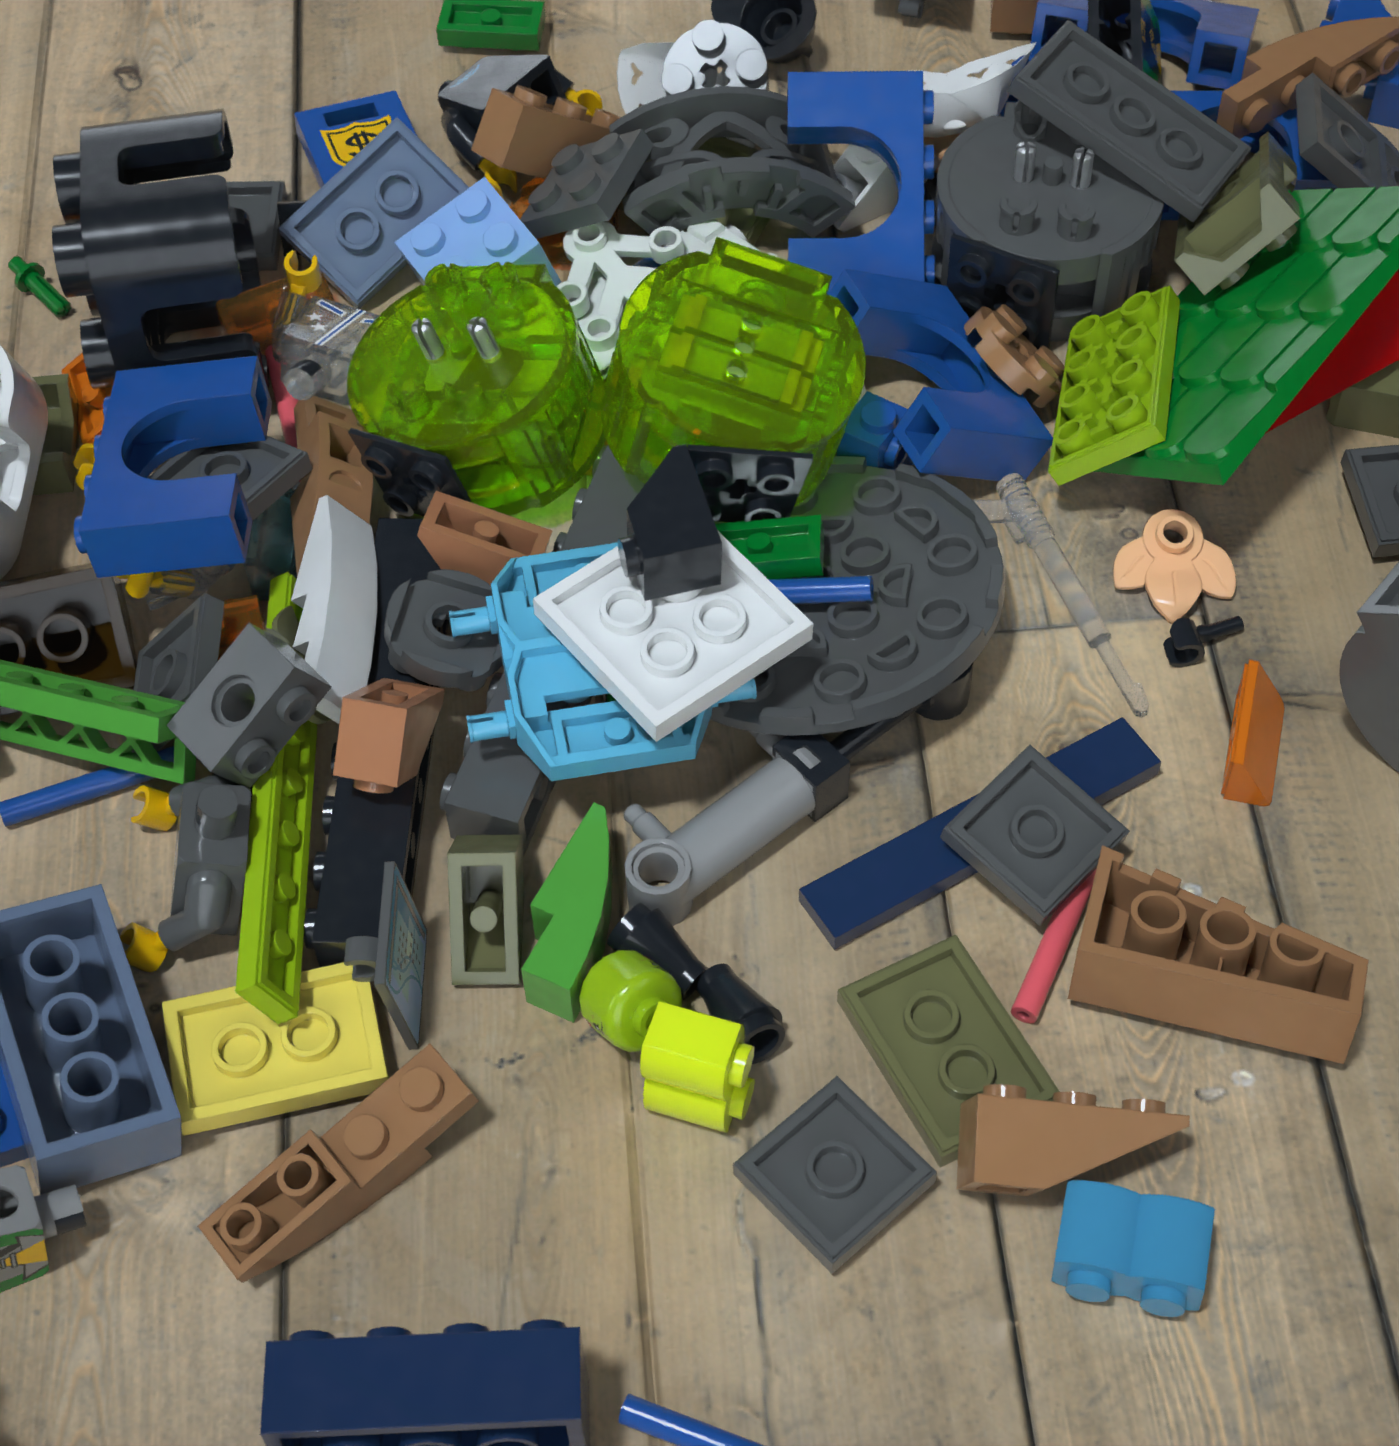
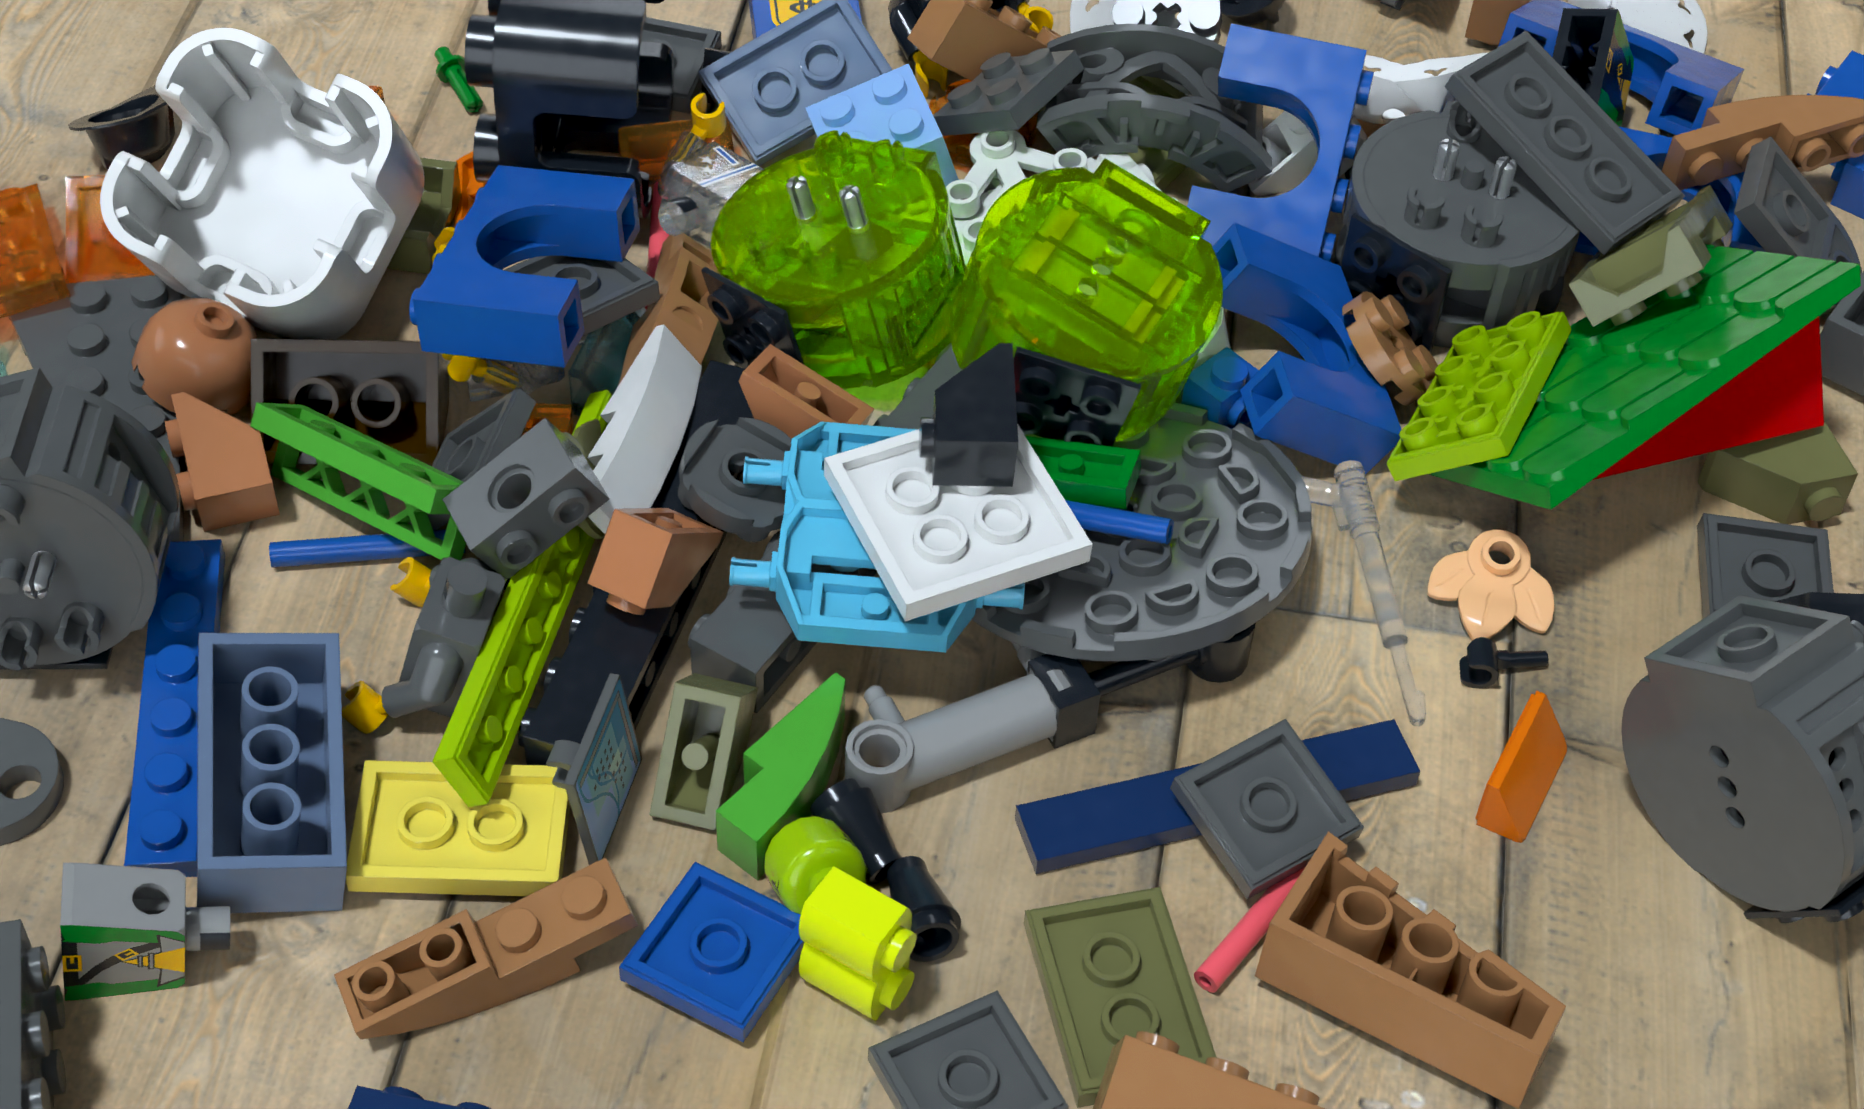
camera: 10 degrees right, 5 degrees down
none -> blue plate [619,862,804,1043]

